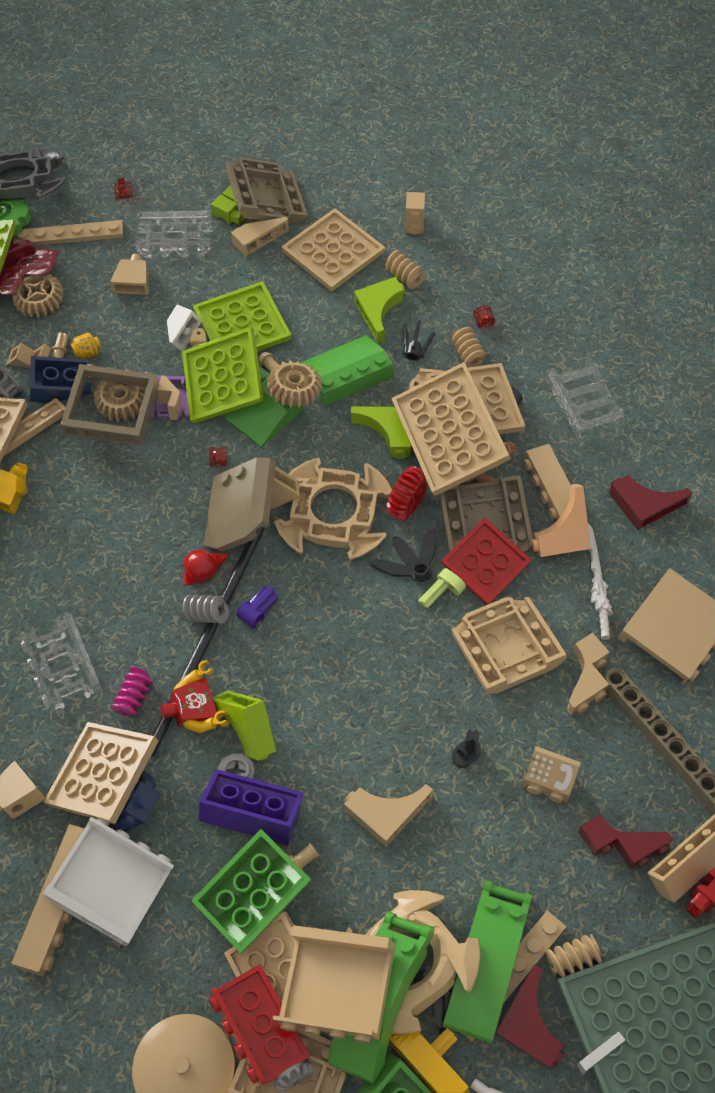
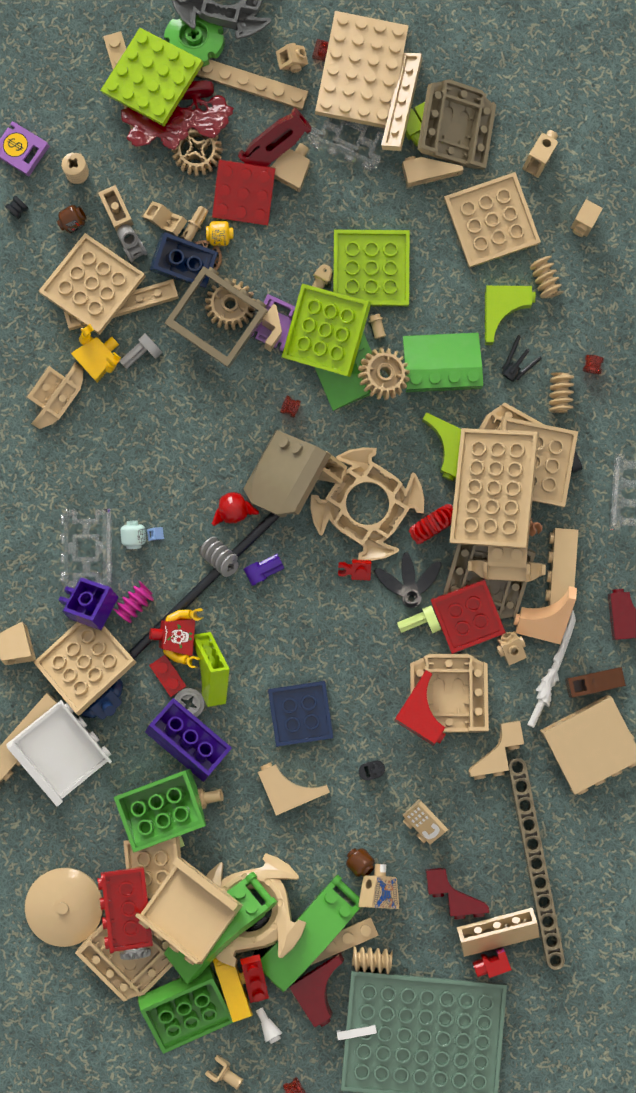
camera: 20 degrees right, 25 degrees up
white slope [167,305,203,352] -> none
none -> dark purple hinge [59,578,119,630]
none -> light grey piece [120,333,163,369]
none -> light aqua head [120,521,146,549]
none -> light blue piece [147,527,164,541]
none -> red plate [149,655,187,697]
none -> red plate [212,160,276,225]
none -> dark red piece [238,108,312,166]
none -> red plate [240,954,269,1003]
none -> dark blue plate [268,681,333,747]
none -> tan brick [276,43,308,73]
none -> tan plate [315,11,408,128]
none -> red plate [338,559,371,581]
none -> reddish brown head [346,848,375,877]
none -> tan torso [359,864,399,909]
none -> plate [381,53,423,151]
none -> red arch [394,670,446,746]
none -> tan plate [468,546,546,582]
none -> tan brick [496,631,527,665]
none -> tan torso [522,130,558,178]
none -> reddish brown slope [565,667,626,698]

